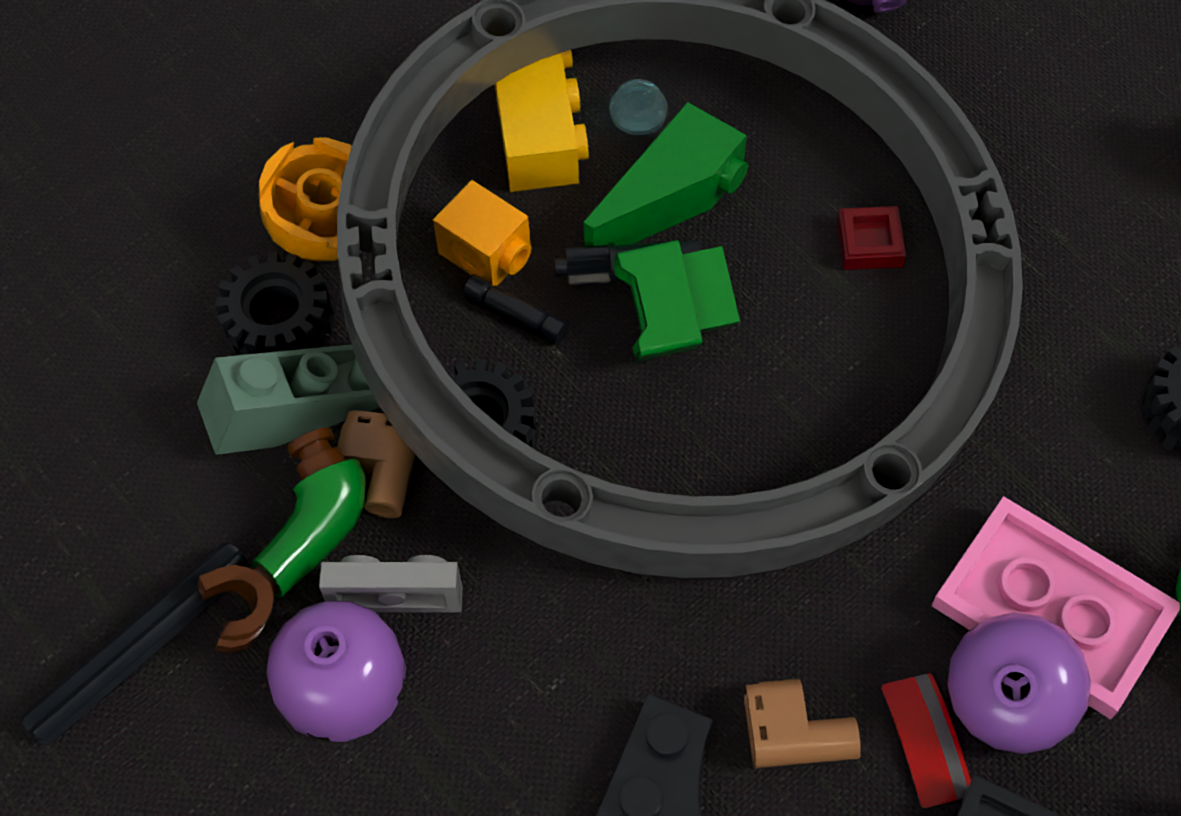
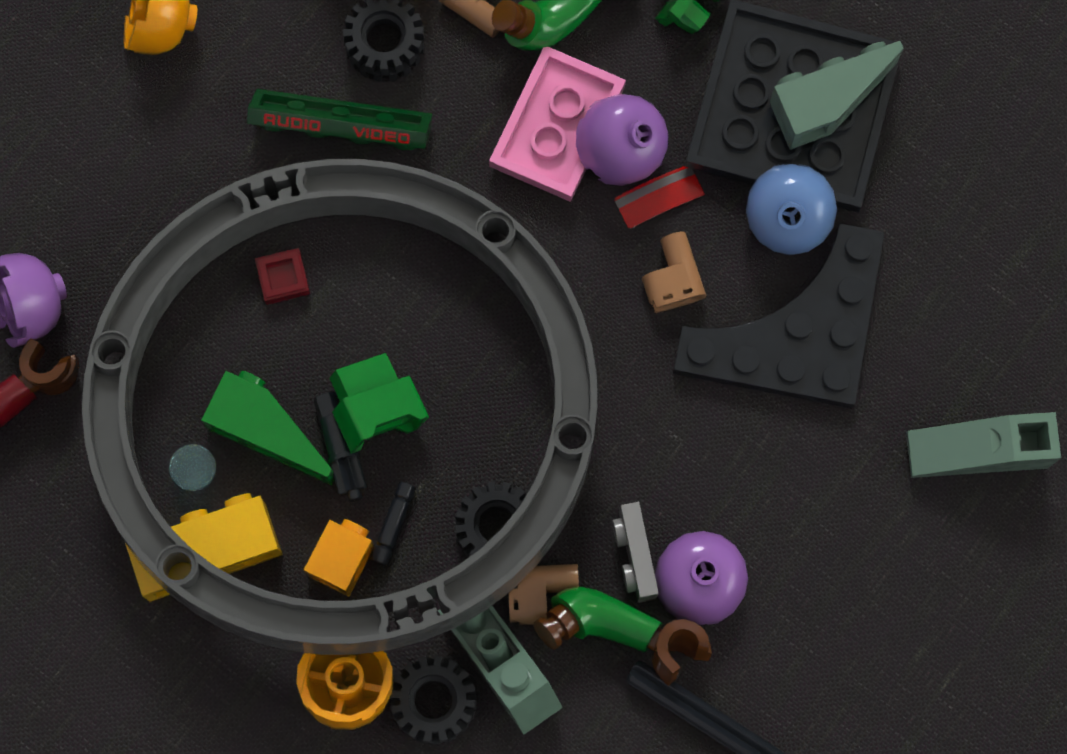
camera: 105 degrees left, 15 degrees up
none -> dark green plate [247,89,432,150]

